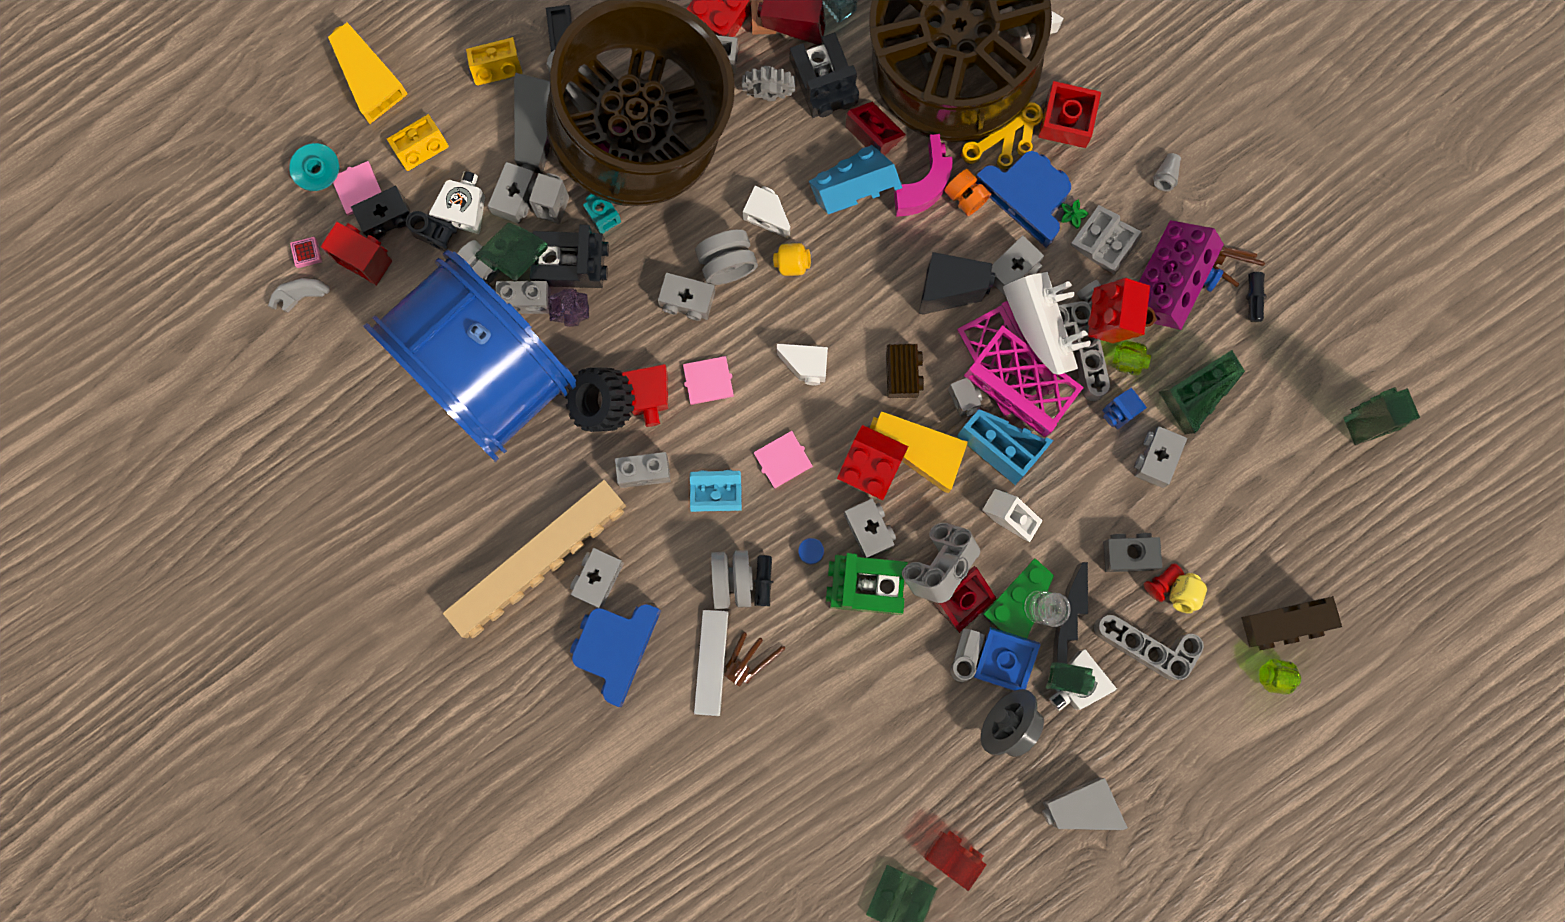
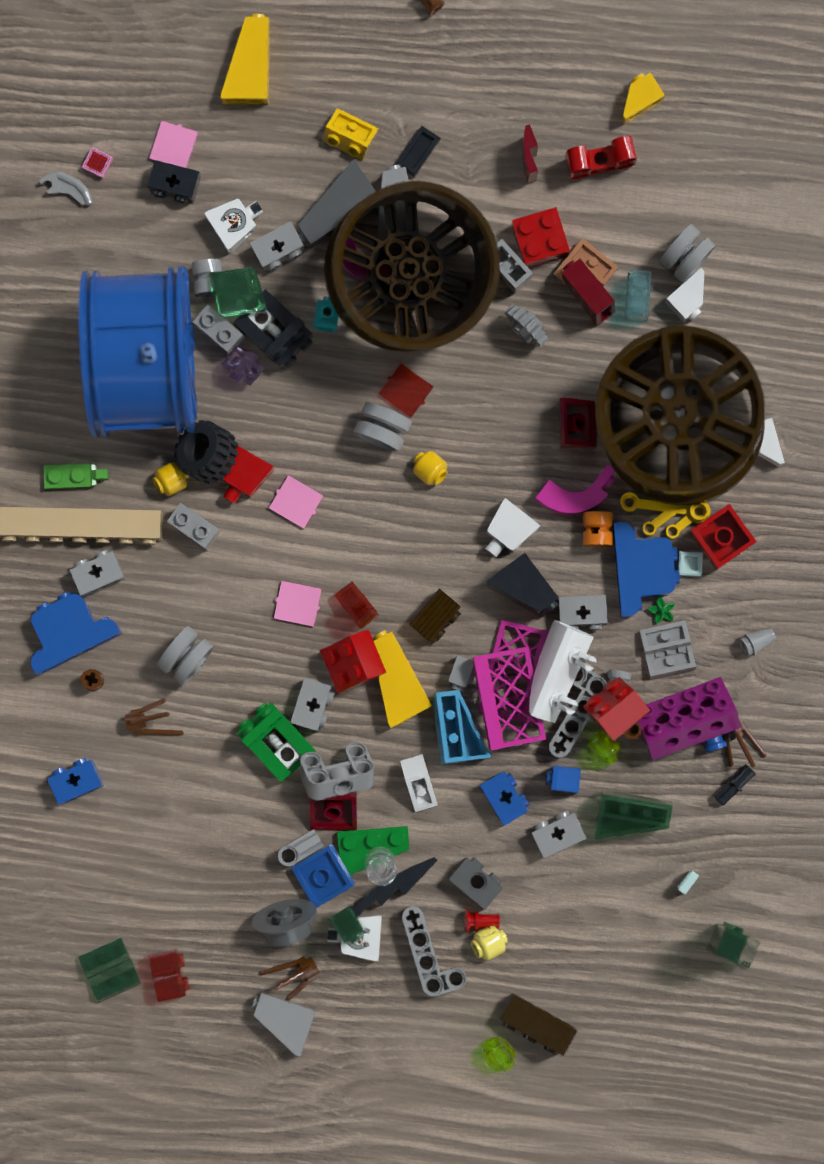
camera: 50 degrees right, 5 degrees up
teal dish [289,143,339,191] -> none
red brick [320,222,392,286] -> none
yellow bracket [387,114,449,171] -> none
black piece [406,211,458,252] -> none
light grey brick [529,173,569,224] -> none
light grey brick [658,273,715,321] -> none
medium azure bracket [690,470,742,512] -> none
white slope [694,610,729,716] -> none
white slope [743,186,790,239] -> none
black axle [753,555,774,607] -> none
white slope [777,344,828,385] -> none
black brick [789,32,859,118] -> none
blue tile [798,538,824,564] -> none
dark azure wedge [809,145,902,214] -> none
none -> bright green hinge [44,463,109,489]
none -> blue brick [47,758,104,805]
none -> reddish brown bush [81,669,104,691]
none -> yellow head [152,462,189,496]
none -> reddish brown plant [259,956,320,1001]
none -> clear red brick [334,581,380,630]
none -> clear red piece [379,363,434,418]
none -> blue brick [480,771,530,826]
none -> white torso [485,498,540,557]
none -> light aqua tile [676,871,699,895]
none -> light aqua tile [678,551,703,577]

